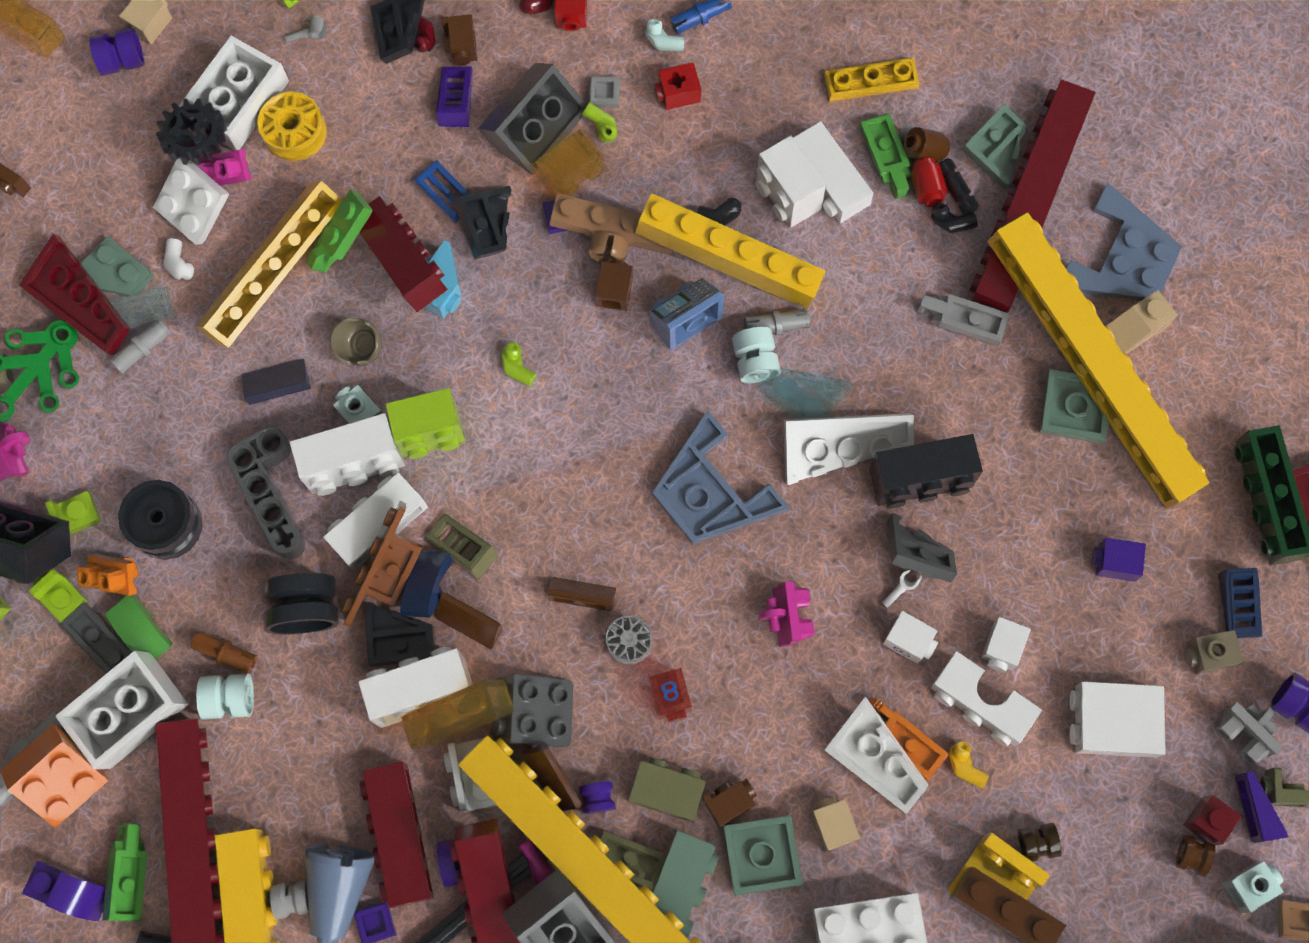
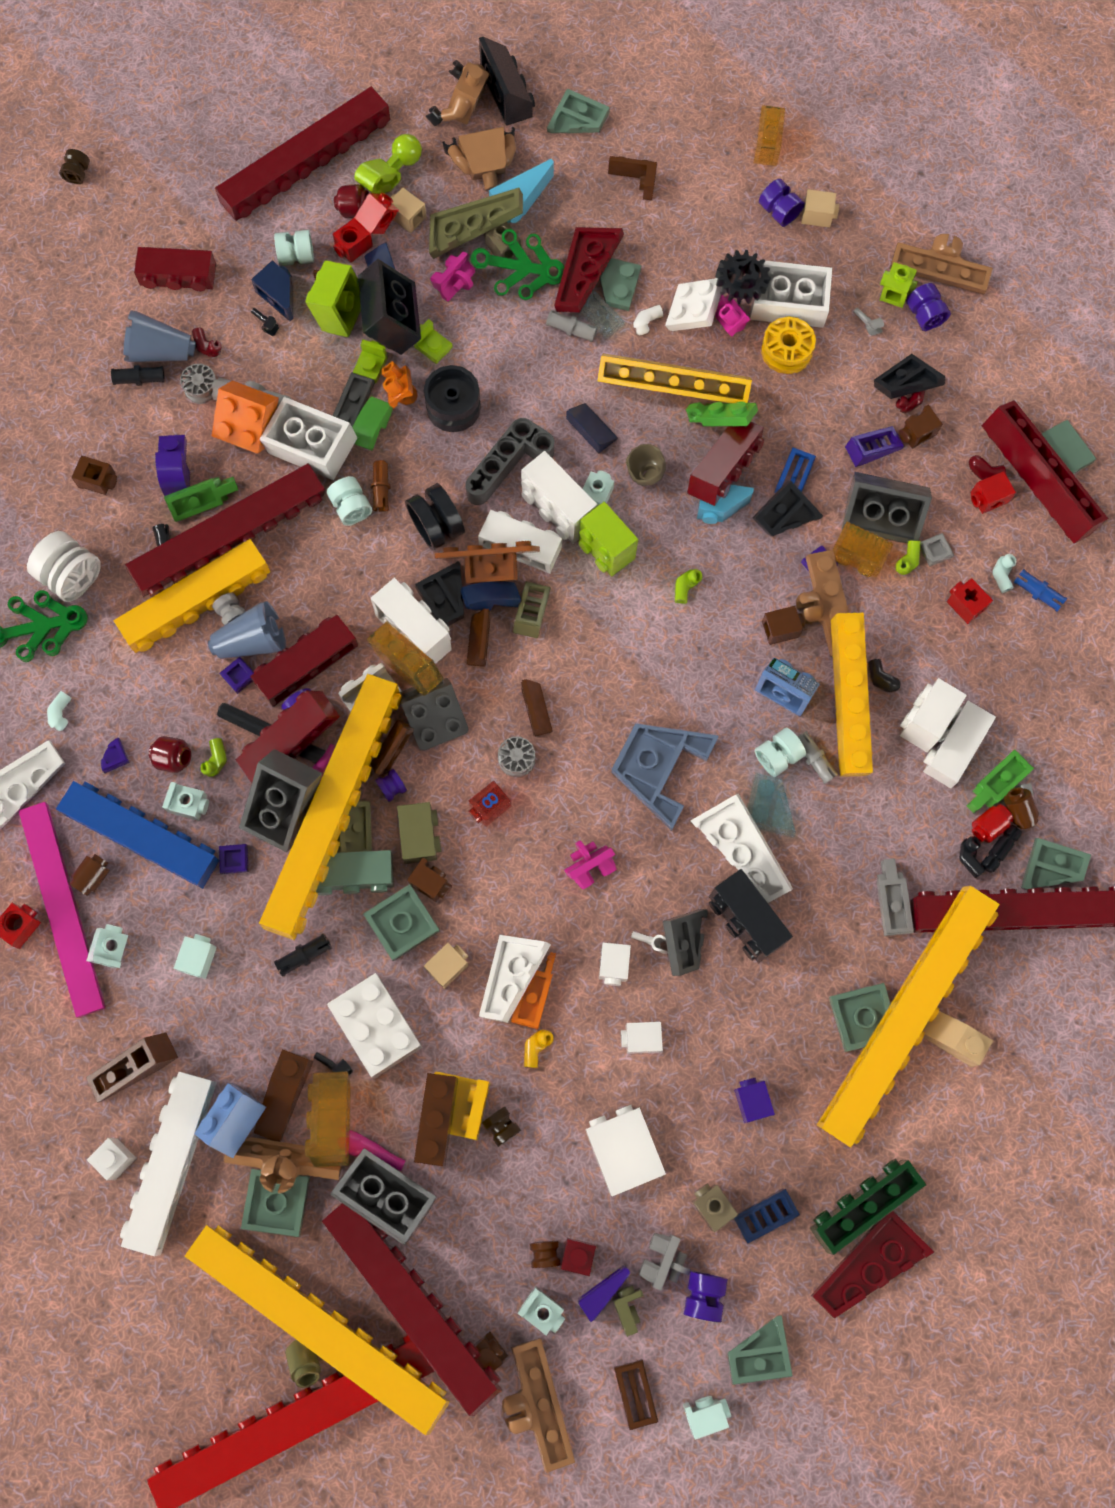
camera: 60 degrees right, 0 degrees up
yellow tile [824,57,920,102] -> none
white arch [930,651,1042,747] -> none
sand blue wing [1066,182,1182,301] -> none

